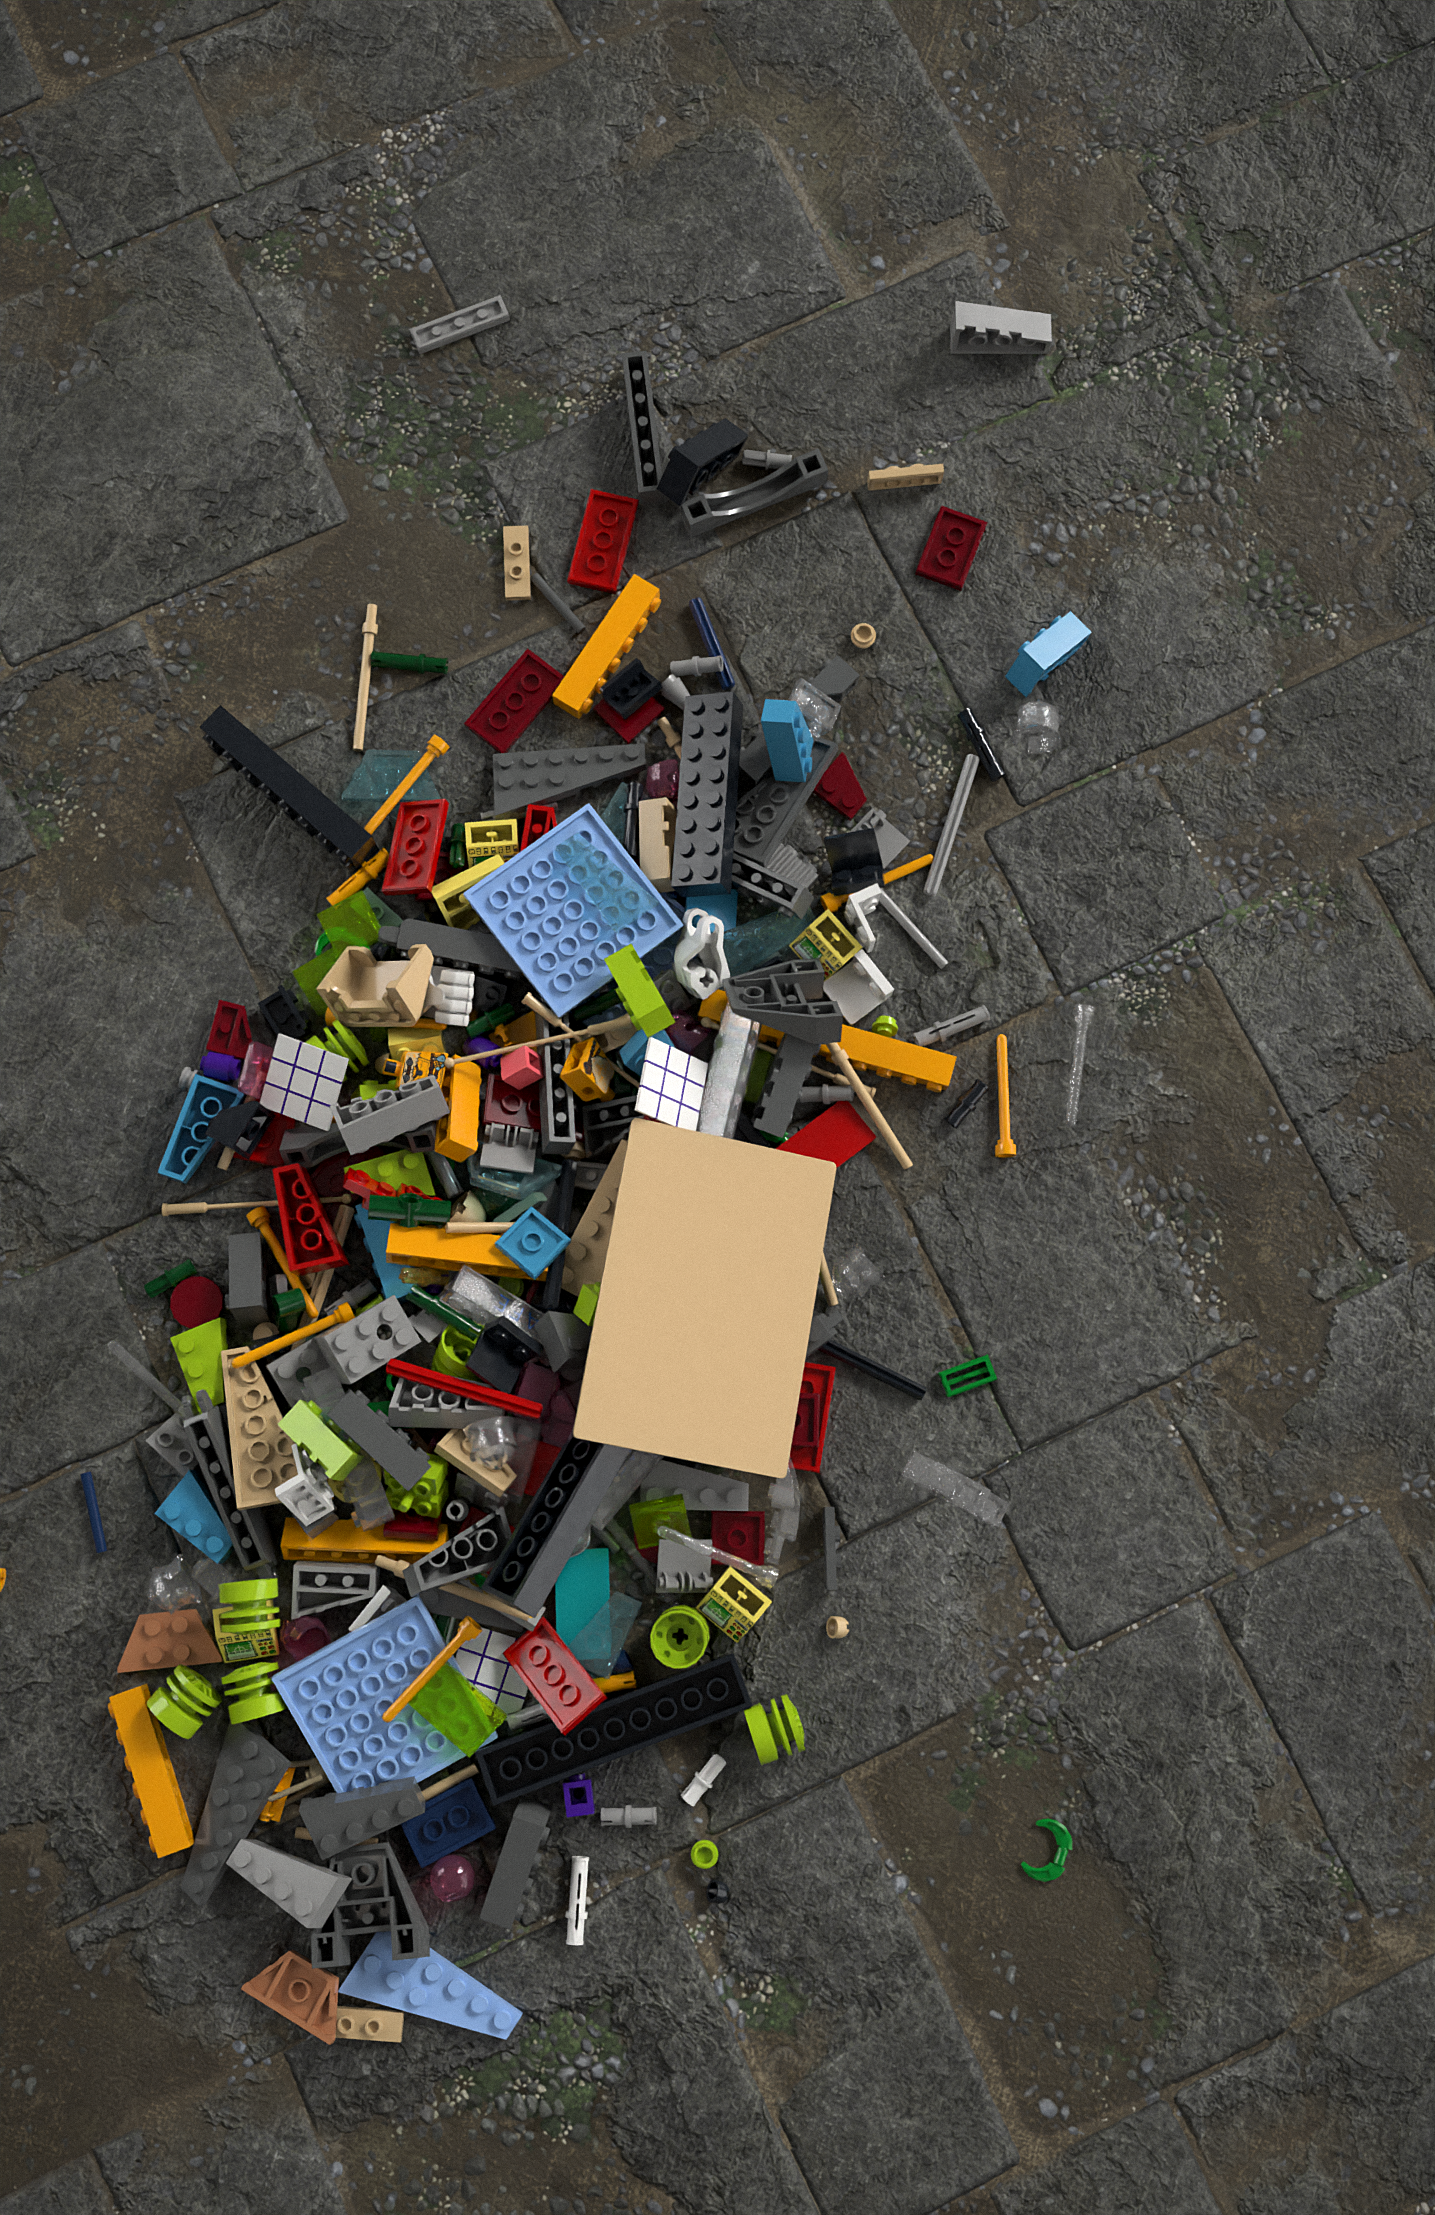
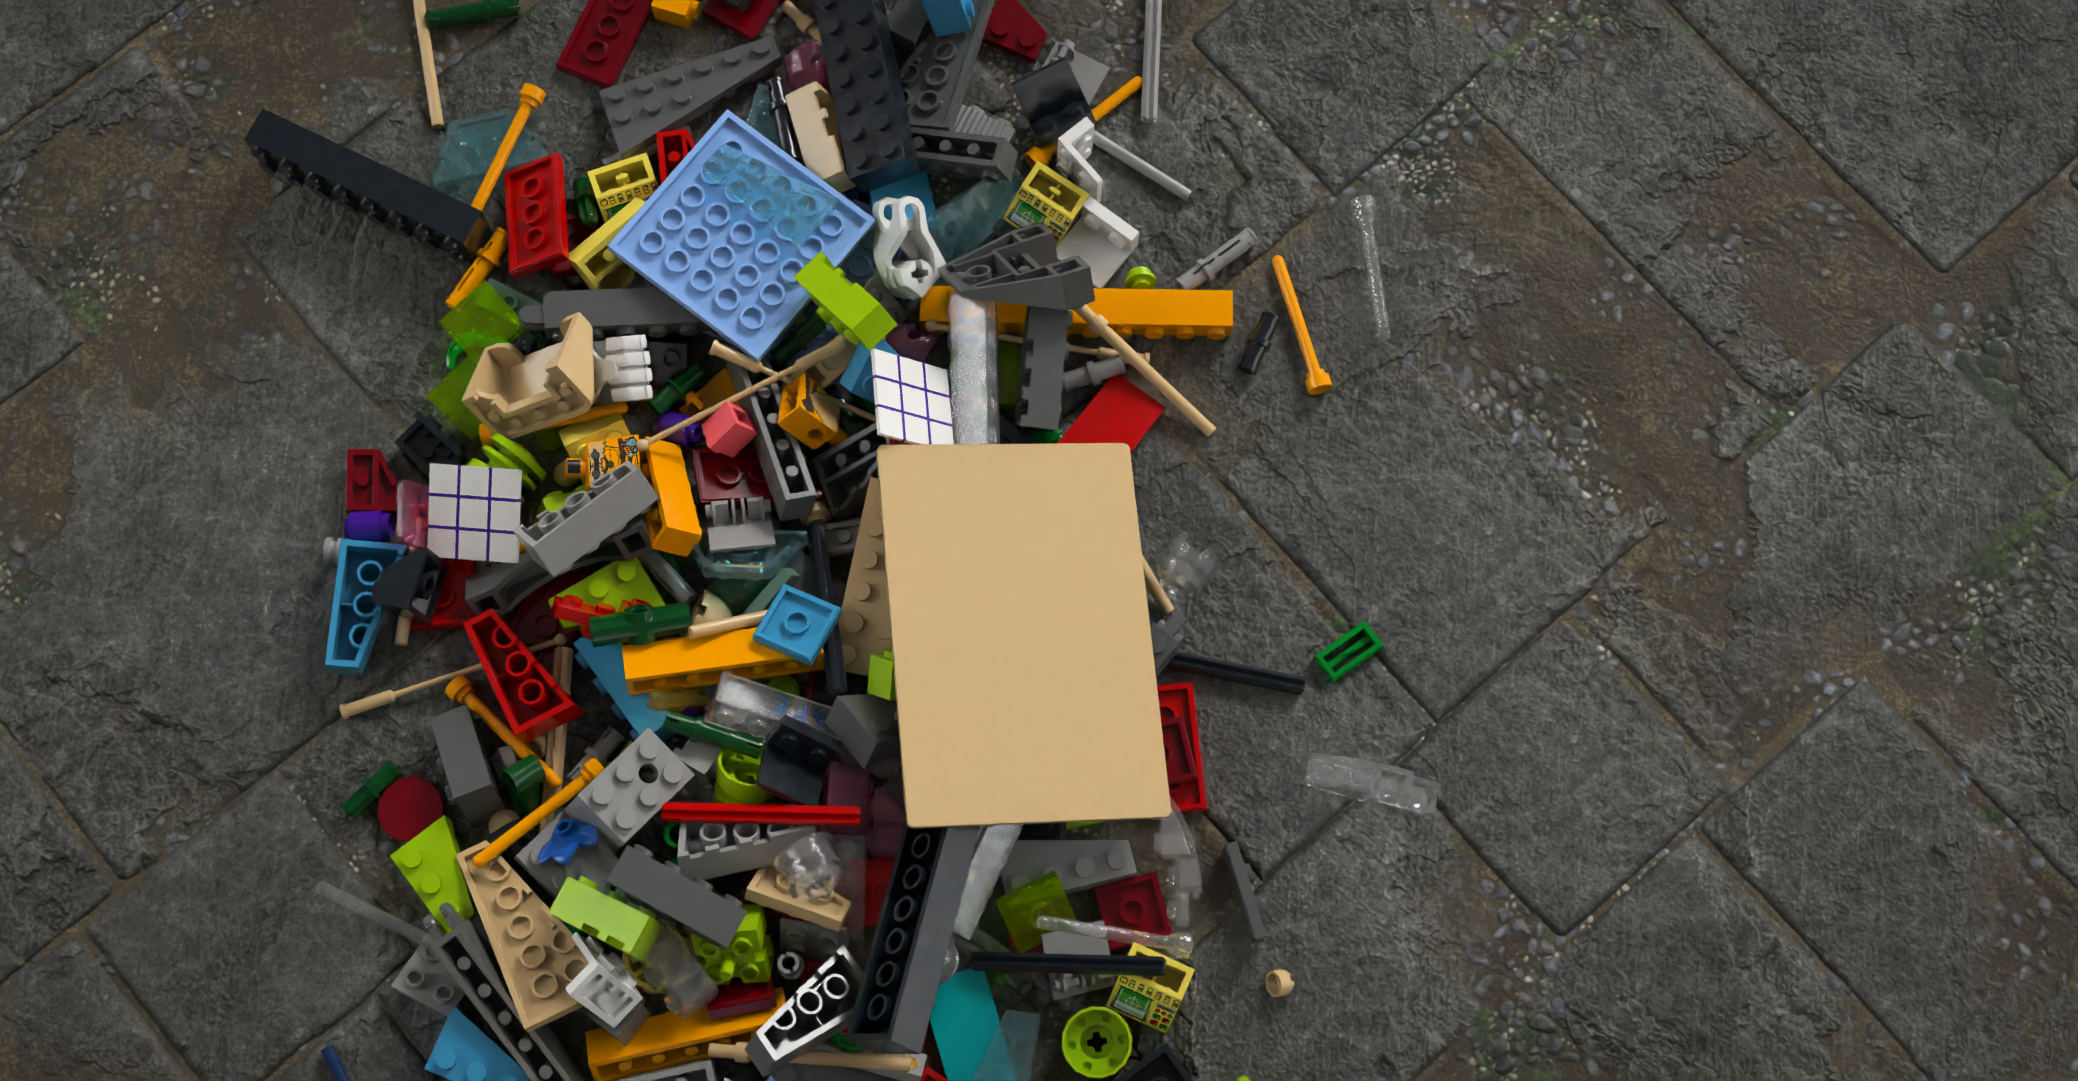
camera: 15 degrees left, 5 degrees down
none -> blue plate [538,818,599,866]
none -> black axle [969,951,1166,976]

